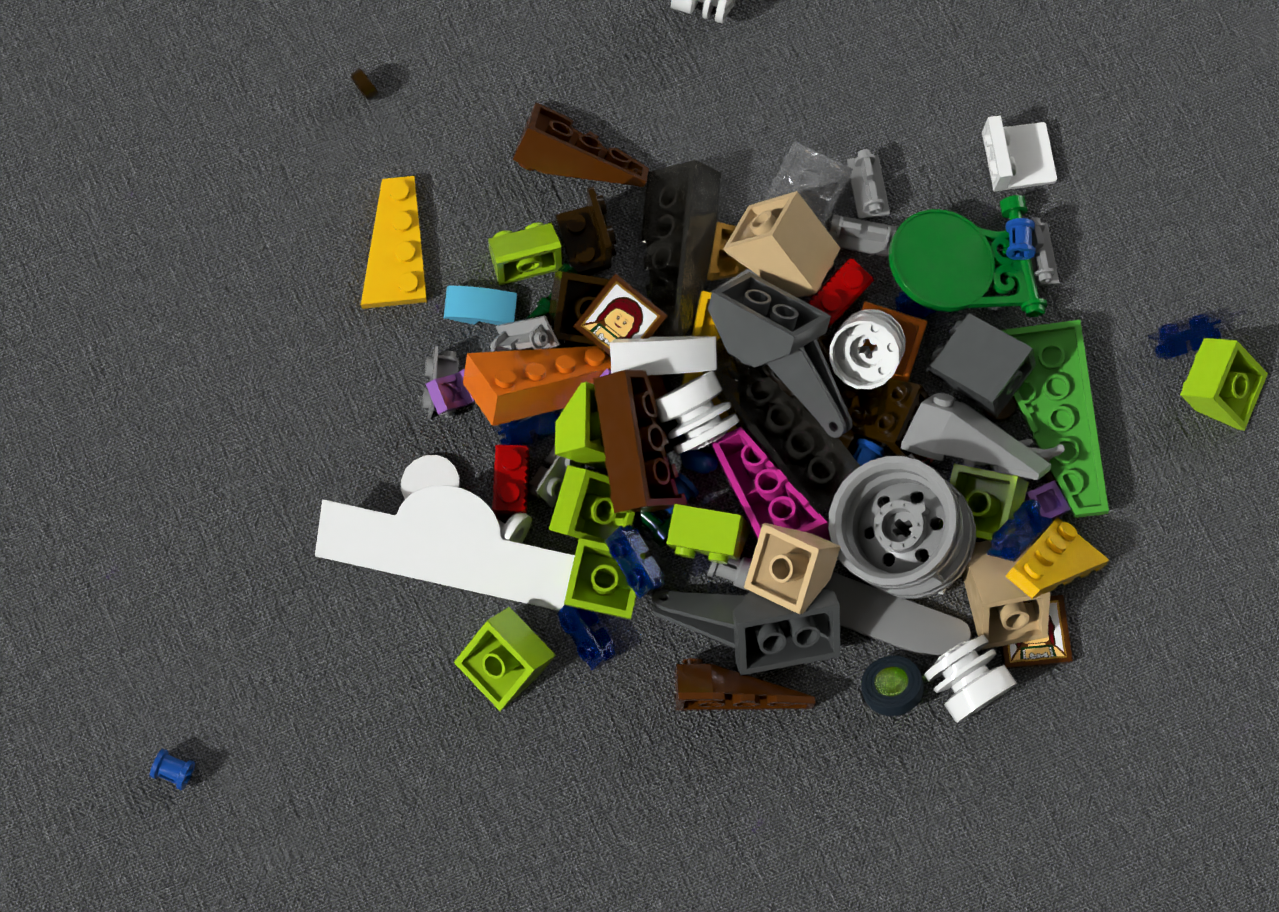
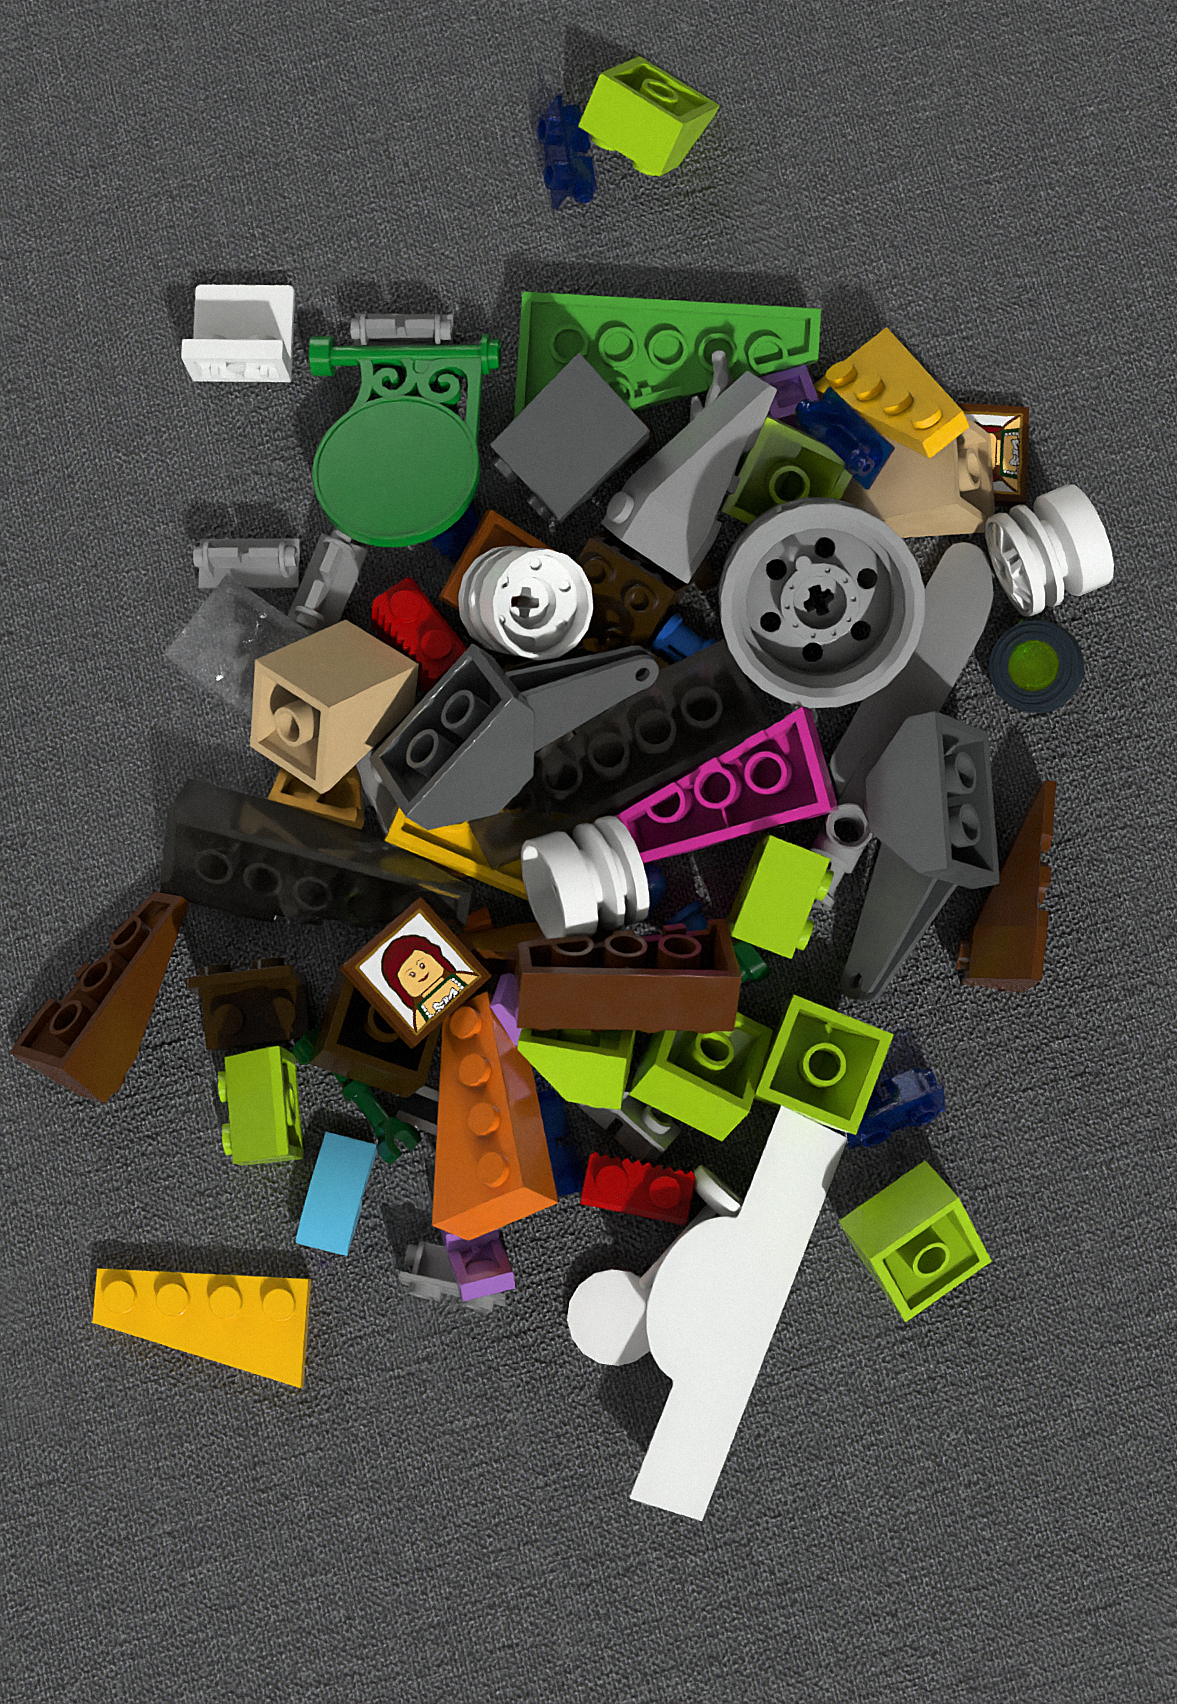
camera: 70 degrees left, 5 degrees up
light grey hinge [490,316,560,352] -> none
clear blue hinge [605,525,665,599] -> none
white slope [610,336,717,375] -> none
tan slope [744,523,841,614] -> none
blue bush [1006,218,1036,260] -> none

